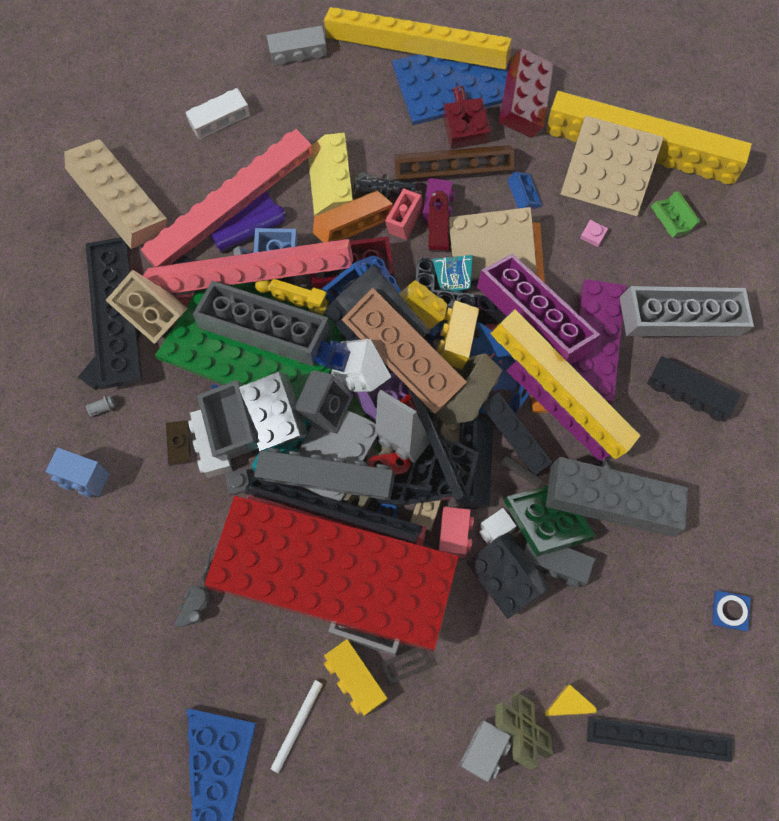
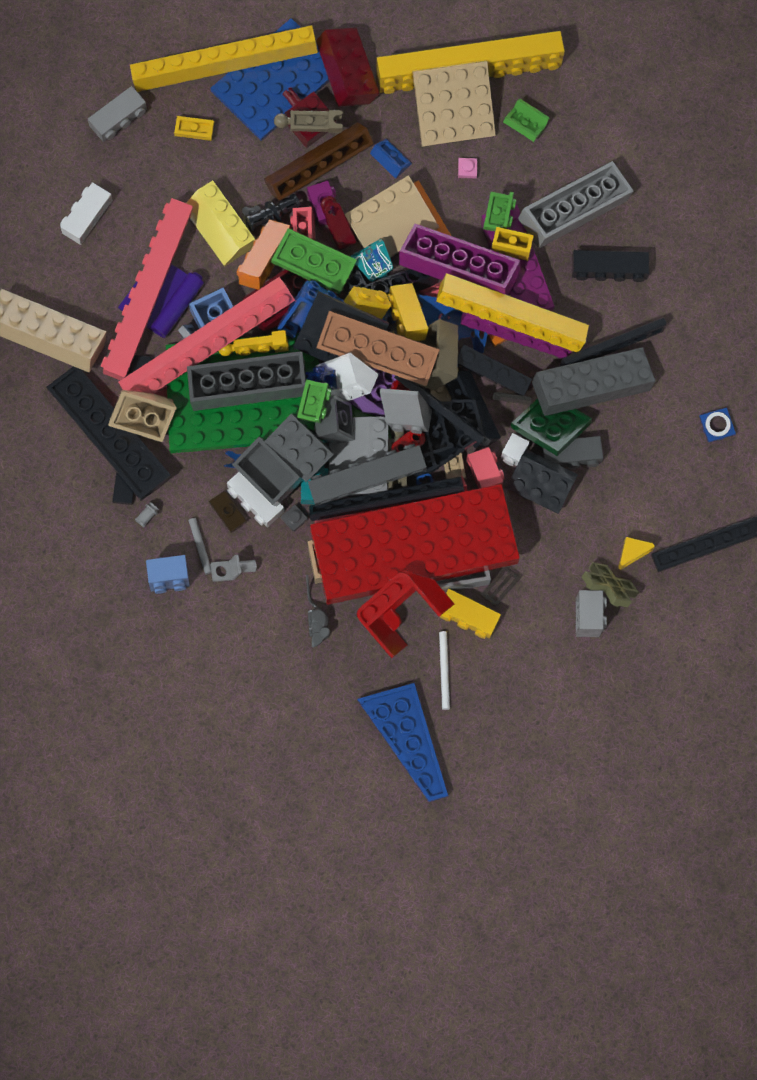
camera: 35 degrees left, 5 degrees up
none -> yellow plate [174,116,214,141]
none -> light grey bar [189,518,211,575]
none -> light grey bracket [210,555,257,582]
none -> bright green plate [271,228,357,294]
none -> dark tan plate [274,110,343,133]
none -> bright green bracket [297,380,332,423]
none -> red windscreen [357,570,455,658]
none -> bright green bracket [483,192,516,231]
none -> yellow brick [491,227,534,261]
none -> black tile [560,318,667,367]

